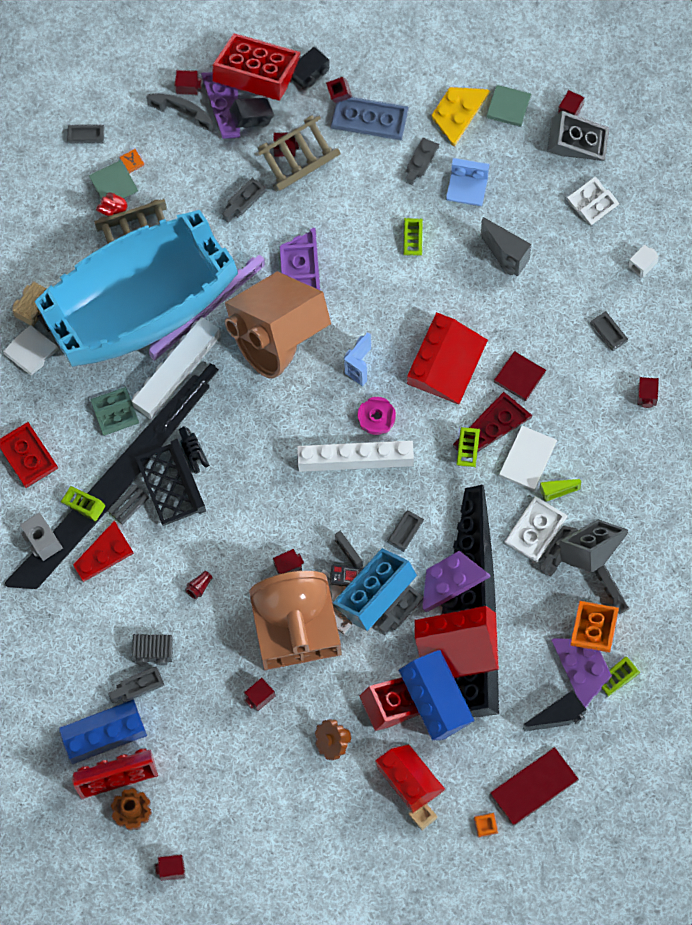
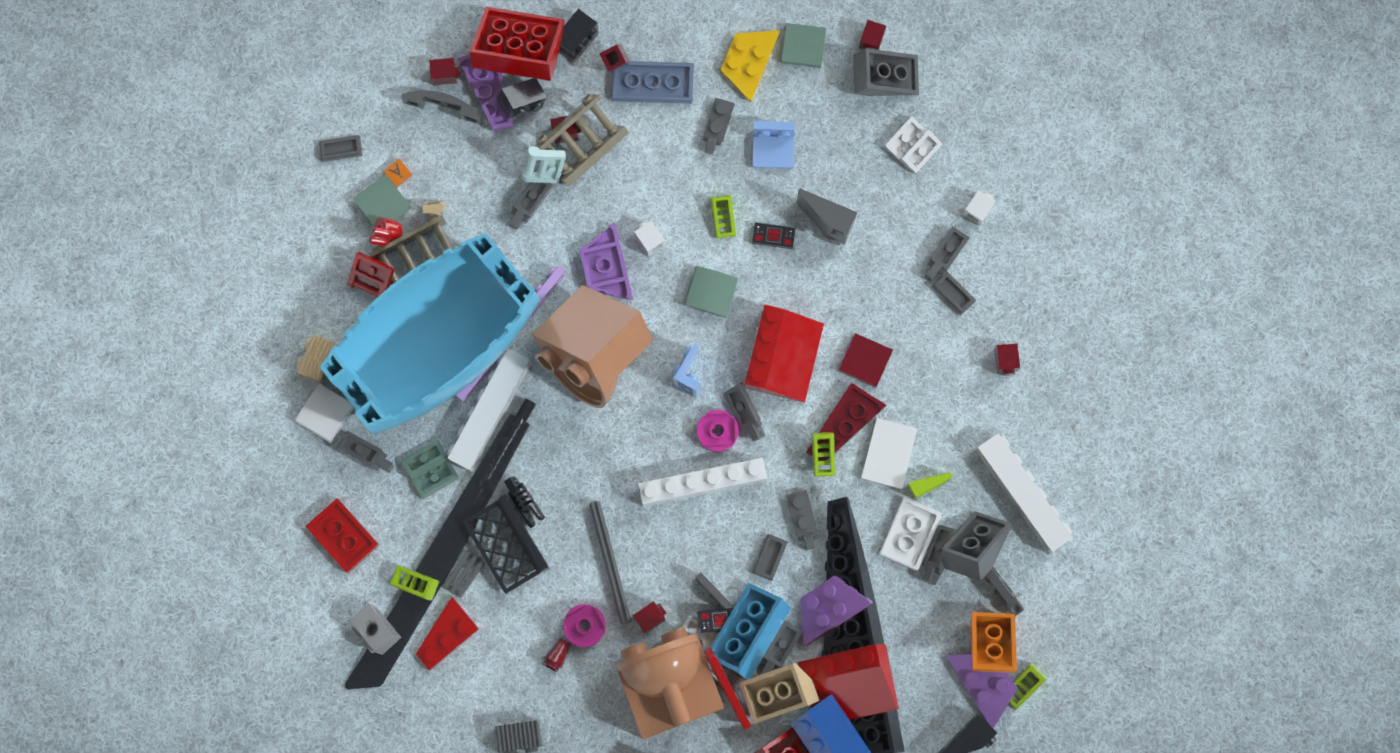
camera: 10 degrees left, 10 degrees up
none -> dark grey hinge [336,431,394,473]
none -> plate [347,252,395,297]
none -> tan plate [422,201,445,216]
none -> light aqua plate [522,146,566,183]
none -> dark pink plate [563,604,606,647]
none -> dark grey axle [589,501,631,624]
none -> white brick [634,221,665,256]
none -> sand green slope [684,266,738,318]
none -> red tile [704,648,752,730]
none -> dark grey hinge [724,383,765,441]
none -> tan slope [739,663,819,724]
none -> tile [752,223,796,249]
none -> dark grey hinge [786,490,817,551]
none -> dark grey hinge [925,226,970,282]
none -> white brick [975,433,1073,554]

